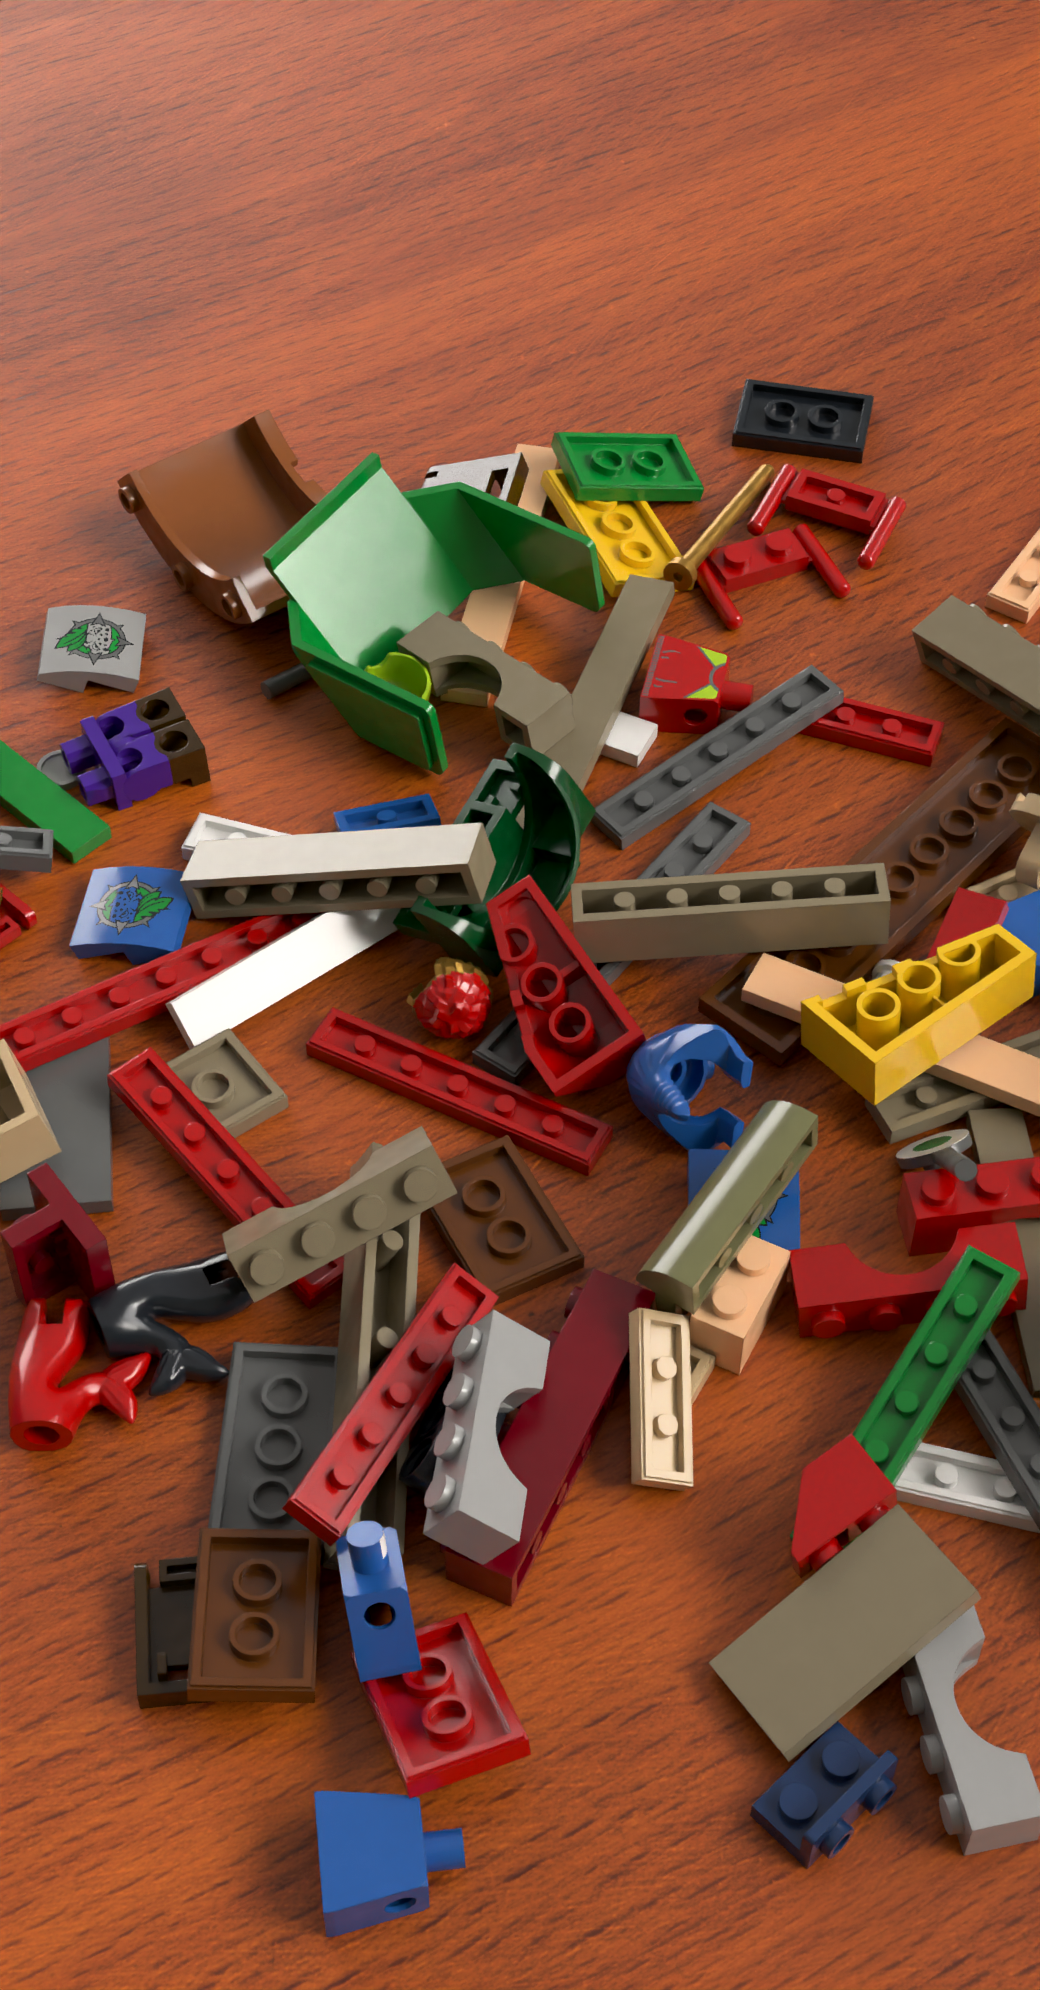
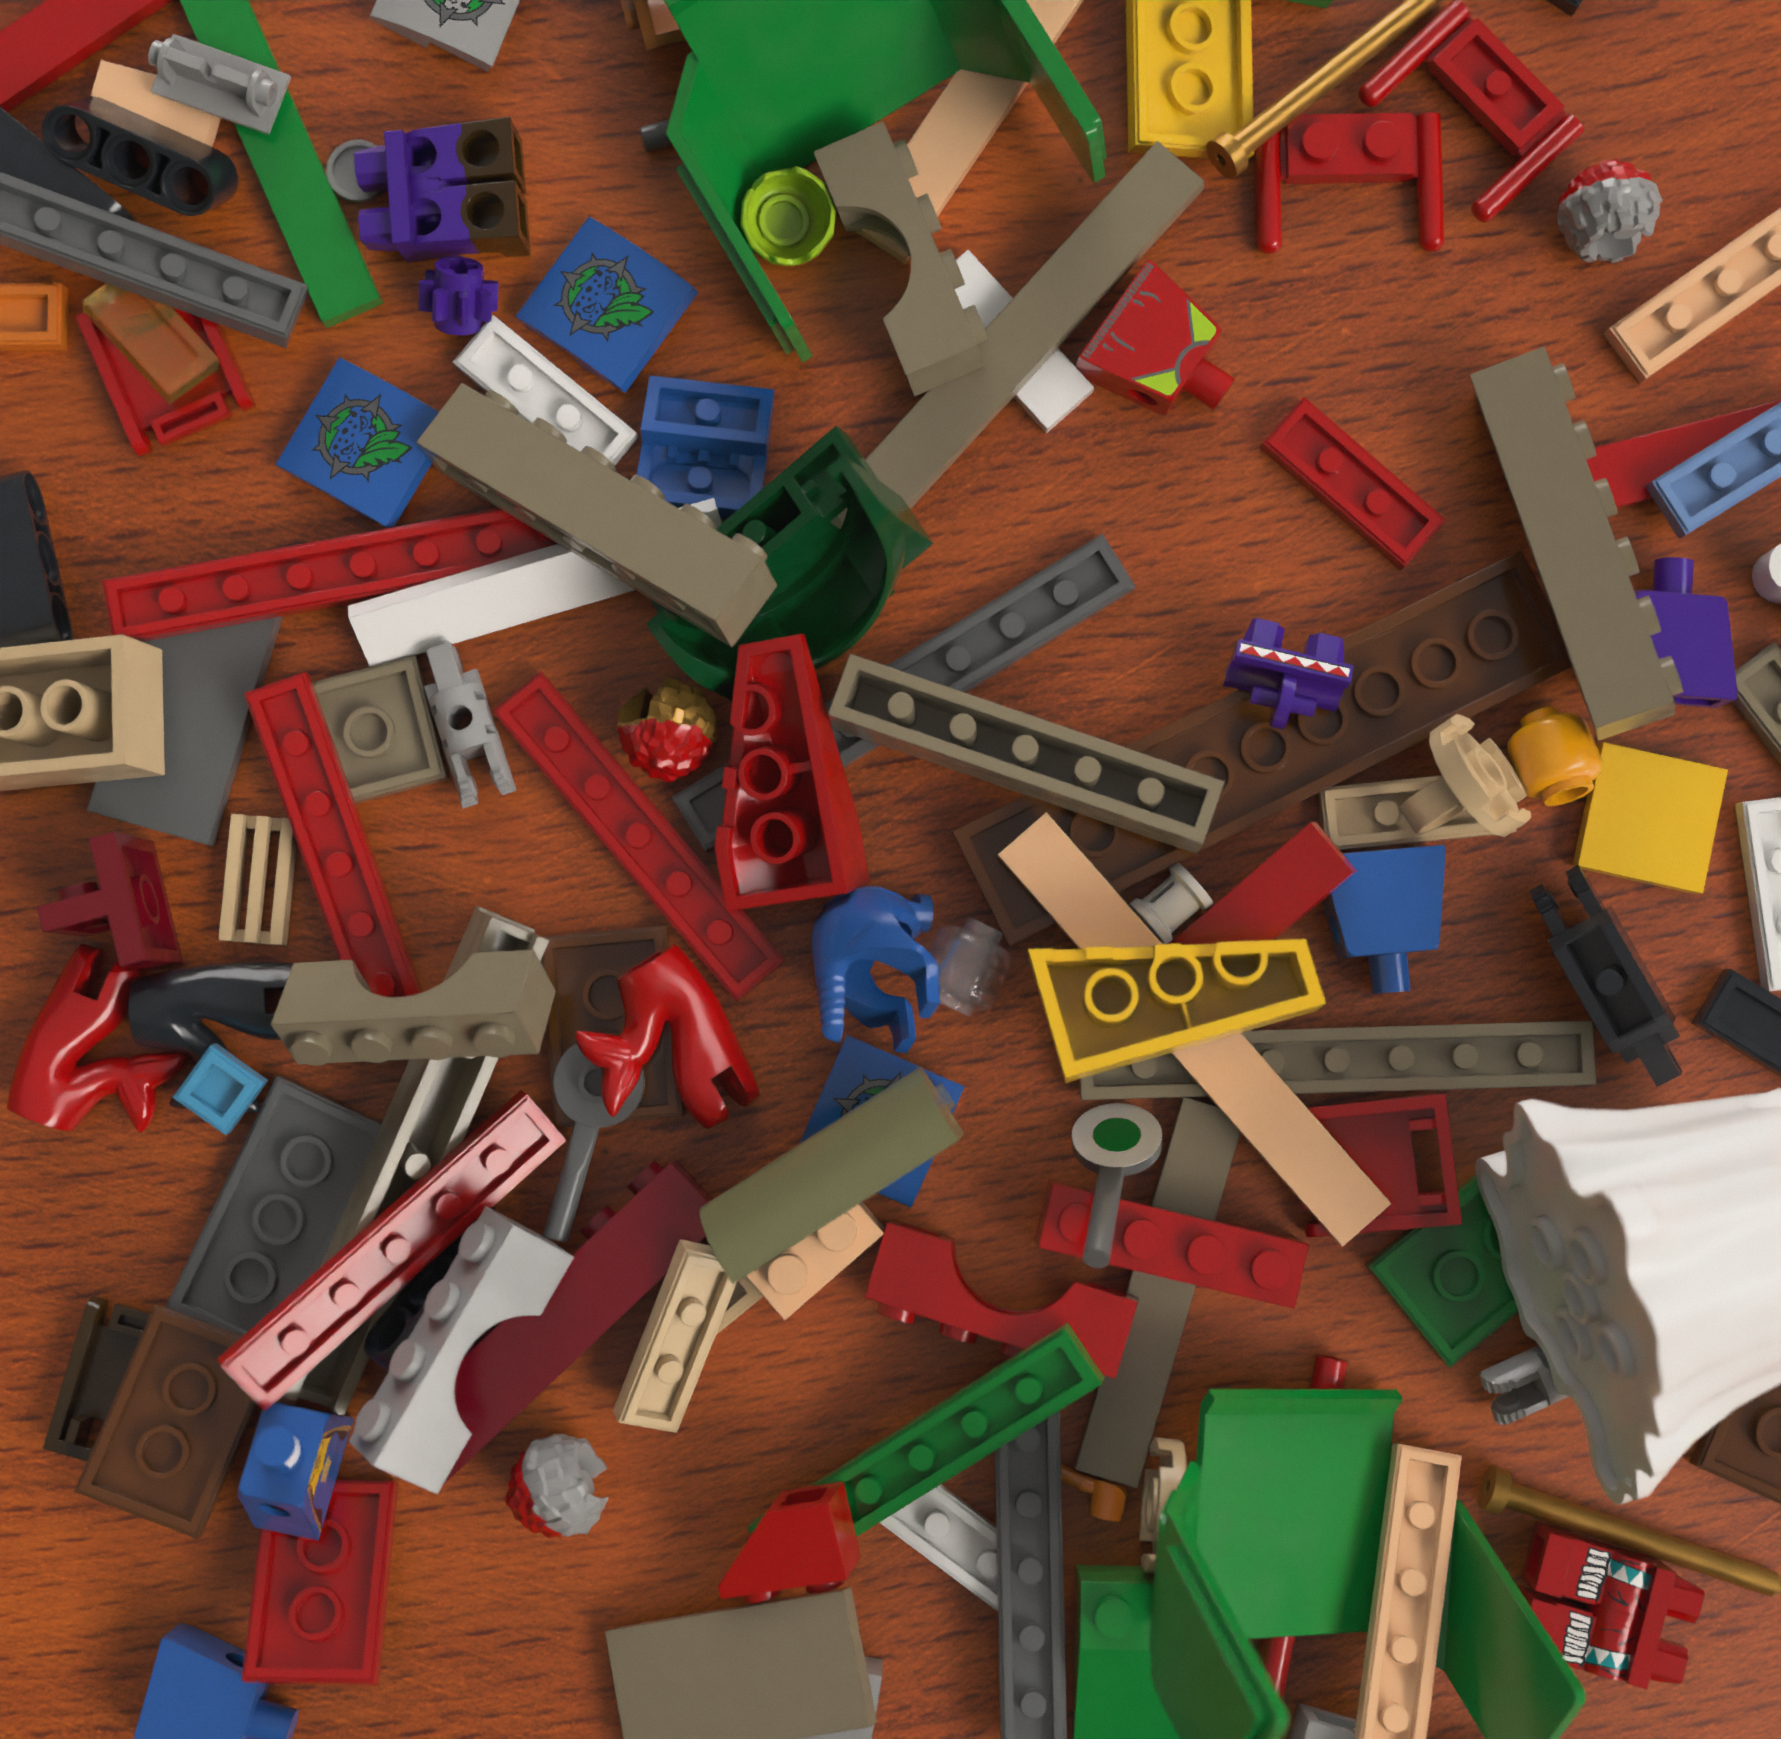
camera: 25 degrees right, 35 degrees up
dark grey tile [591,664,844,850] -> none
none -> dark azure tile [173,1043,269,1135]
none -> tan tile [218,814,297,946]
none -> dark purple gear [418,256,498,335]
none -> light grey hinge [424,642,517,809]
none -> light grey piece [505,1434,609,1538]
none -> blue slope [516,216,698,393]
none -> dark grey piece [543,1043,645,1242]
none -> red piece [575,944,760,1129]
none -> clear head [928,917,1013,1017]
none -> dark purple hips [1223,618,1354,730]
none -> light grey piece [1557,158,1663,263]

